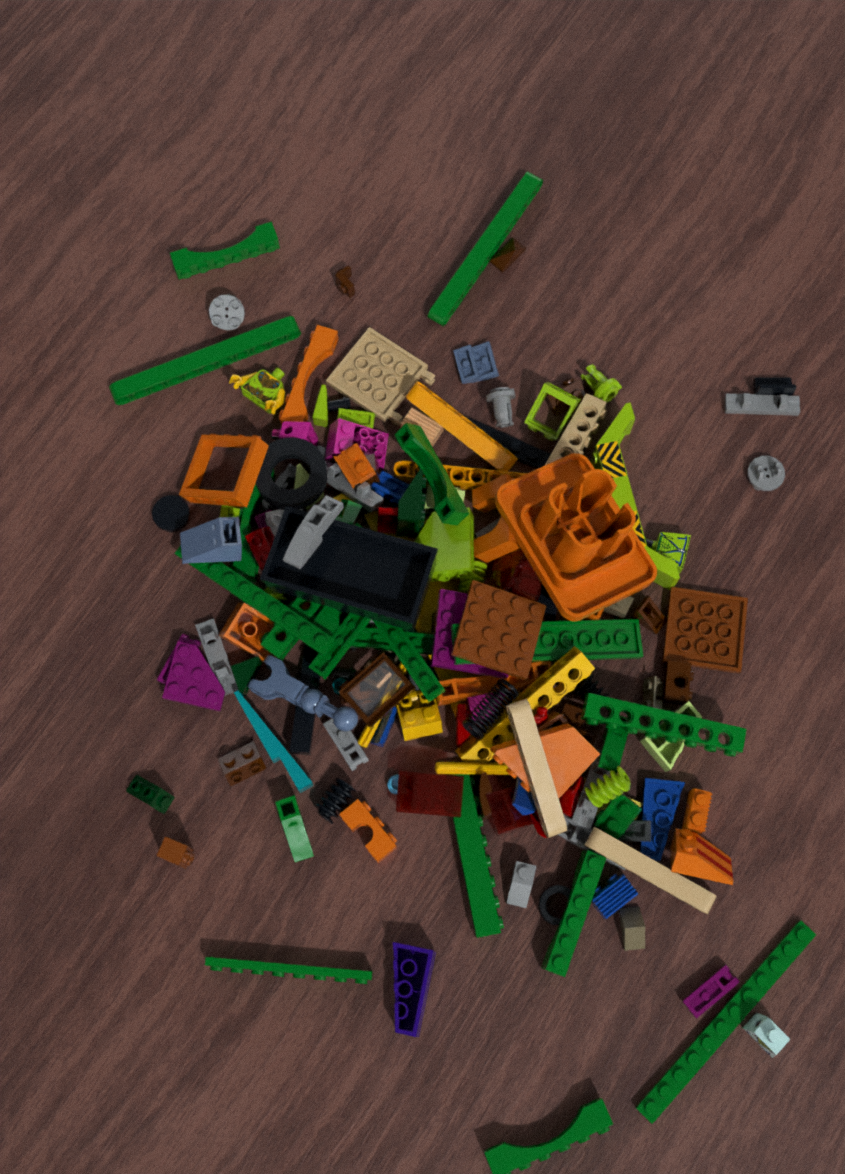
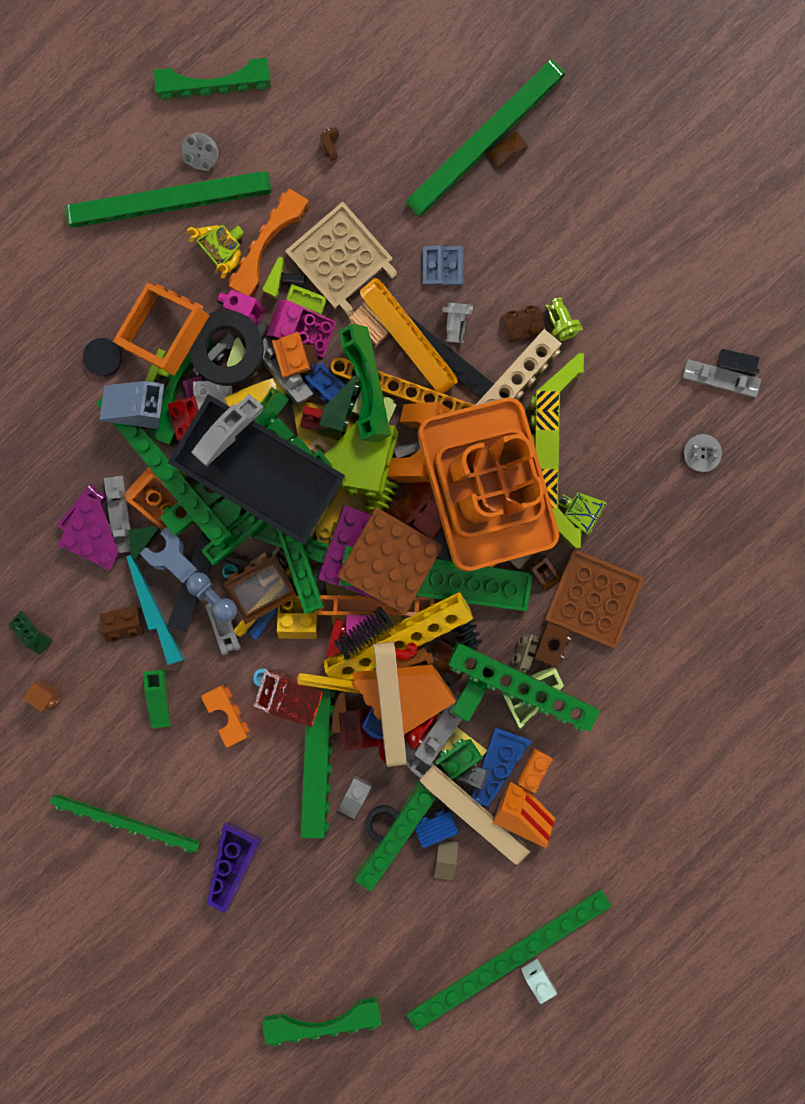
camera: 15 degrees right, 15 degrees up
black piece [315,778,357,824] -> none
lime window [524,382,581,441] -> none
lime piece [585,766,631,808] -> none
magenta plate [682,964,740,1019] -> none

